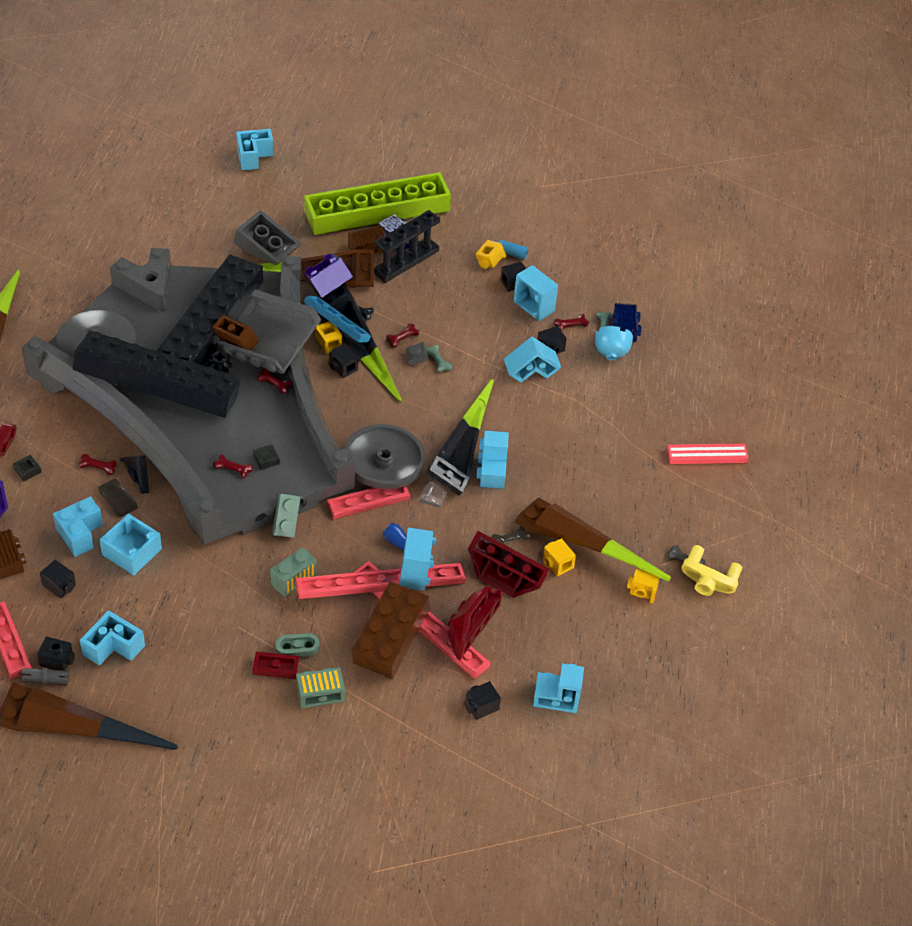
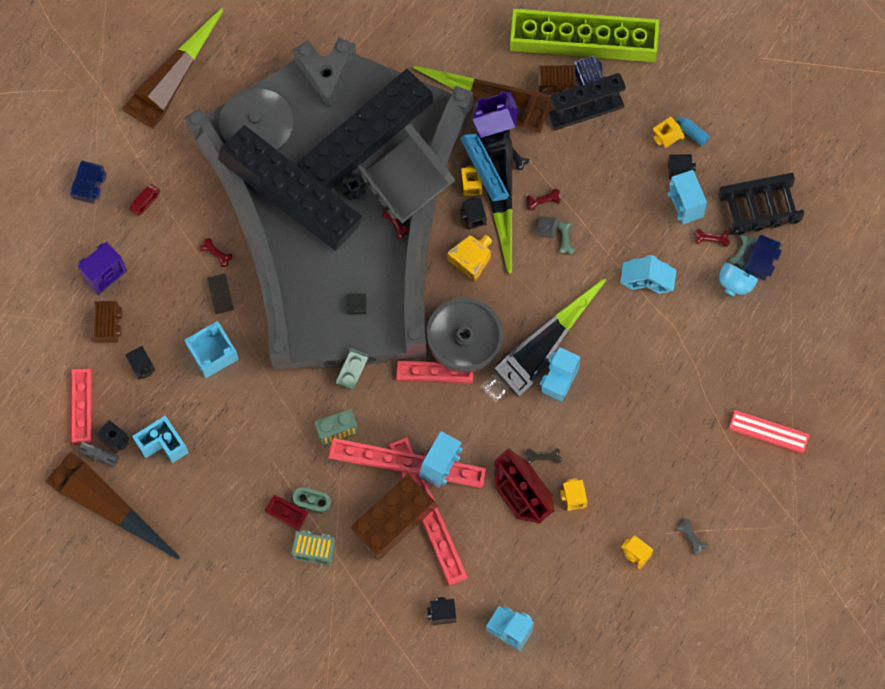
camera: 30 degrees right, 20 degrees up
pearl dark grey tile [13,455,42,481] -> none
medium azure brick [53,496,103,557] -> none
black tile [120,455,149,494] -> none
reddish brown brick [213,315,259,351] -> none
dark red piece [213,454,253,478] -> none
dark grey slope [234,210,301,265] -> none
blue cone [383,523,407,551] -> none
dark red wedge [448,586,504,660] -> none
reddish brown plate [515,497,671,581] -> none
black brick [537,326,567,355] -> none
light yellow connector [681,545,742,596] -> none
none -> yellow torso [447,234,492,282]
none -> black fence [718,172,805,235]

